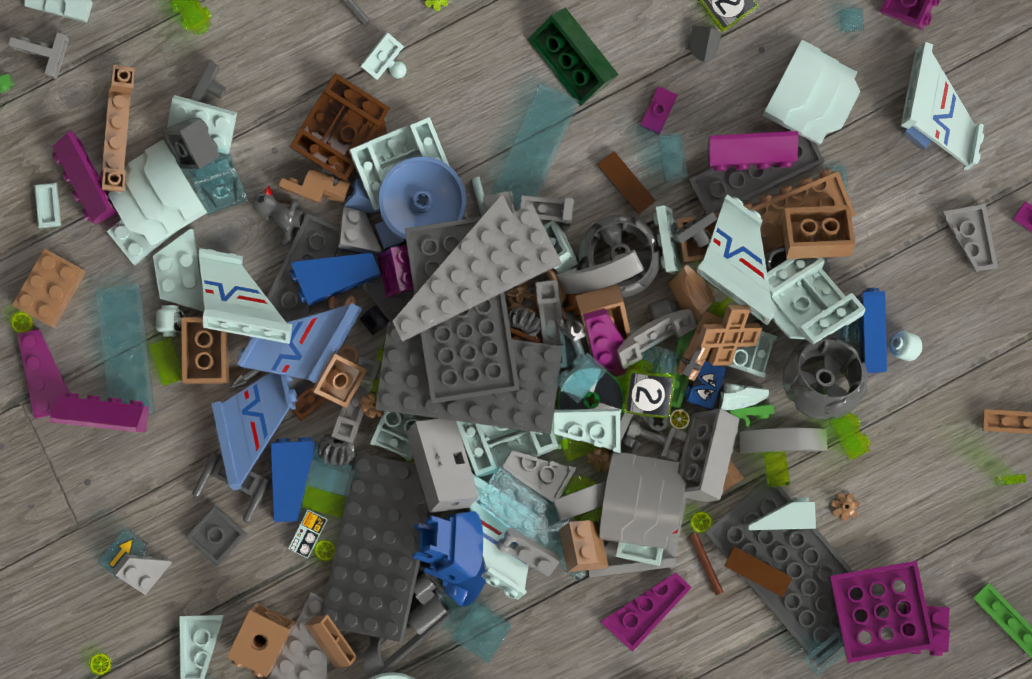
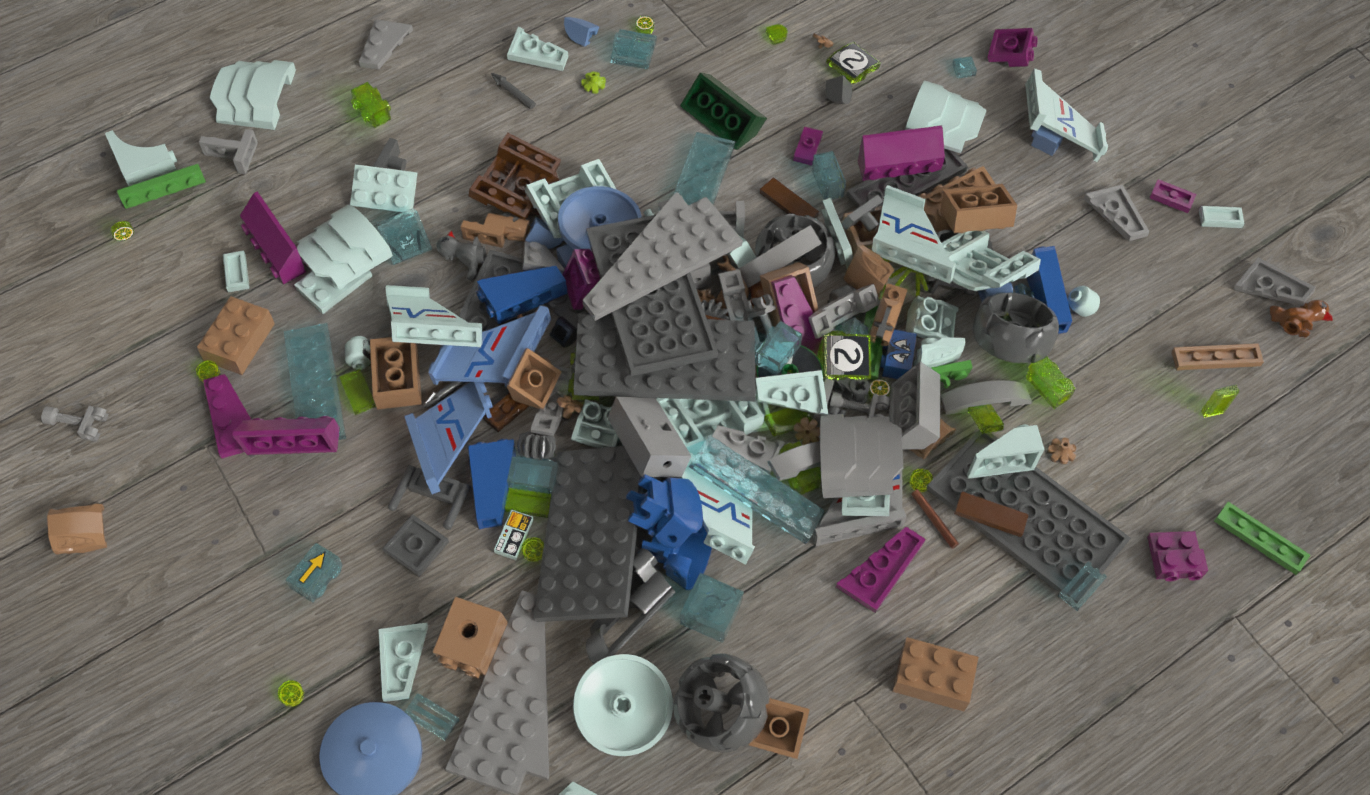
camera: 10 degrees left, 25 degrees down
medium nougat slope [101,65,135,192] -> none
light grey wing [112,554,172,595] -> none
light aqua wing [153,229,204,312] -> none
dark grey slope [161,118,220,169] -> none
medium nougat piece [305,614,357,668] -> none
light aqua plate [360,33,407,80] -> none
light grey plate [496,528,561,577] -> none
medium nougat slope [559,520,609,572] -> none
medium nougat plate [697,305,762,366] -> none
magenta piece [829,561,935,664] -> none

